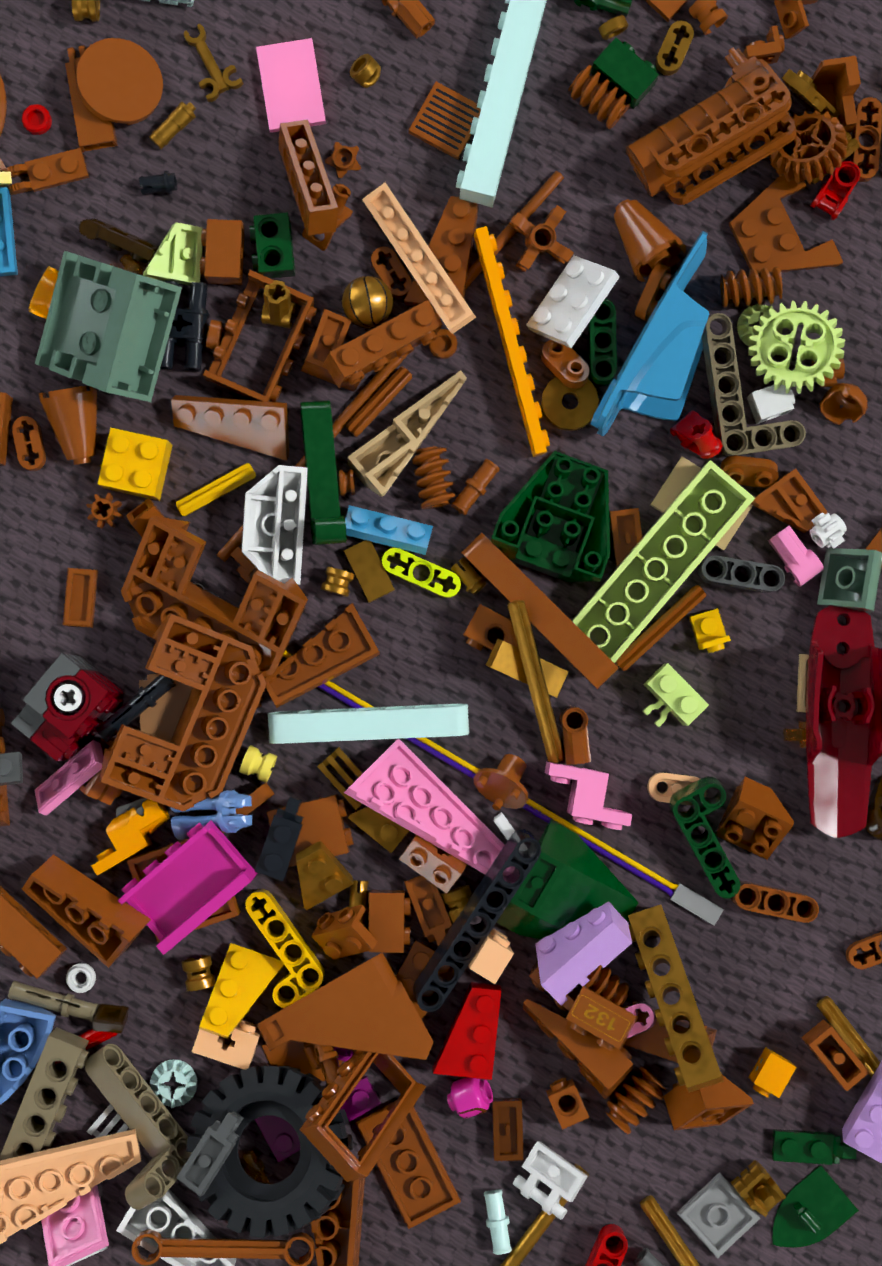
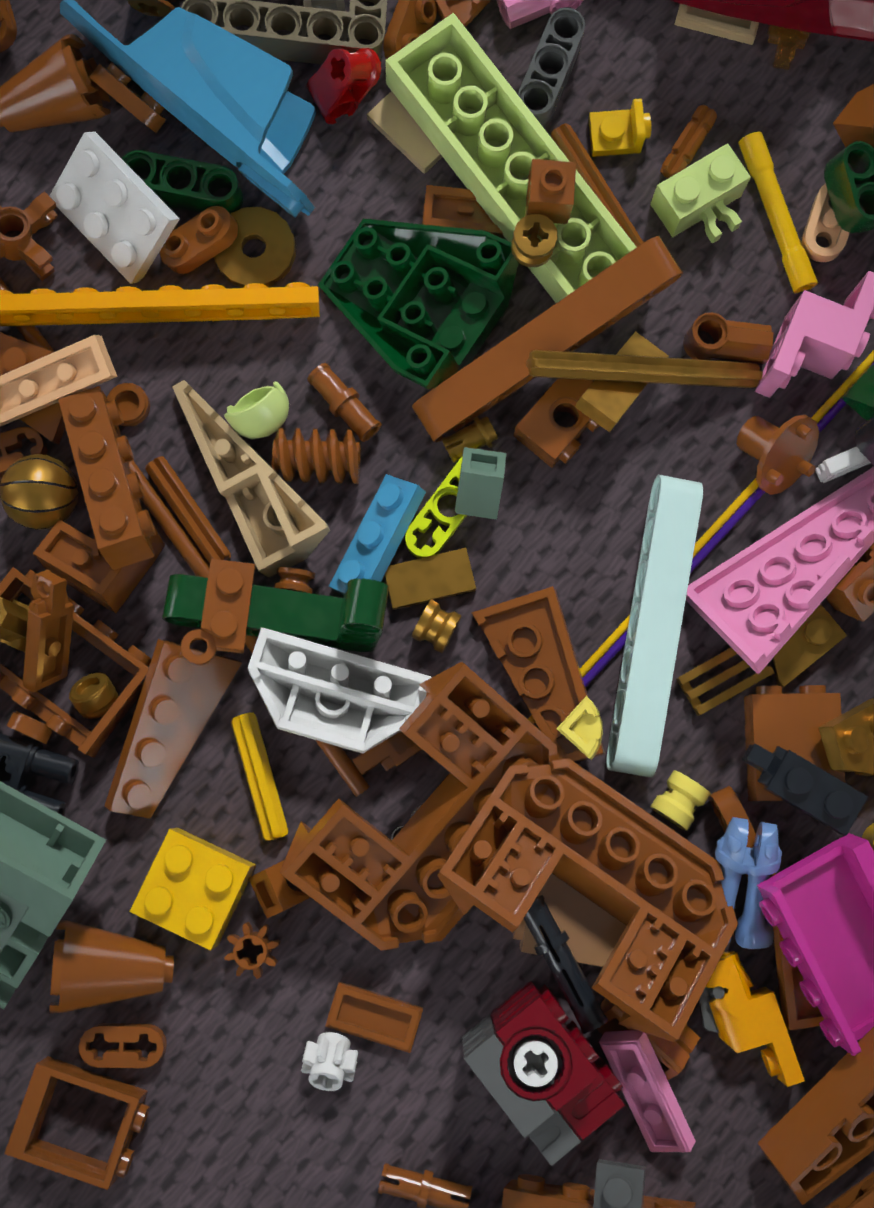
camera: 70 degrees left, 5 degrees down
none -> dark orange hinge [22,569,74,693]
none -> pearl gold tile [69,673,119,719]
none -> dark orange hinge [181,558,255,666]
none -> yellowish green hair [224,381,289,440]
none -> white gear [301,1032,358,1091]
none -> sand green panel [455,447,506,520]
none -> pearl gold wheel [511,214,558,267]
none -> dark orange brick [525,159,576,224]
none -> light yellow tile [557,696,603,760]
none -> dark orange axle [660,105,717,178]
none -> yellow piece [738,132,818,294]

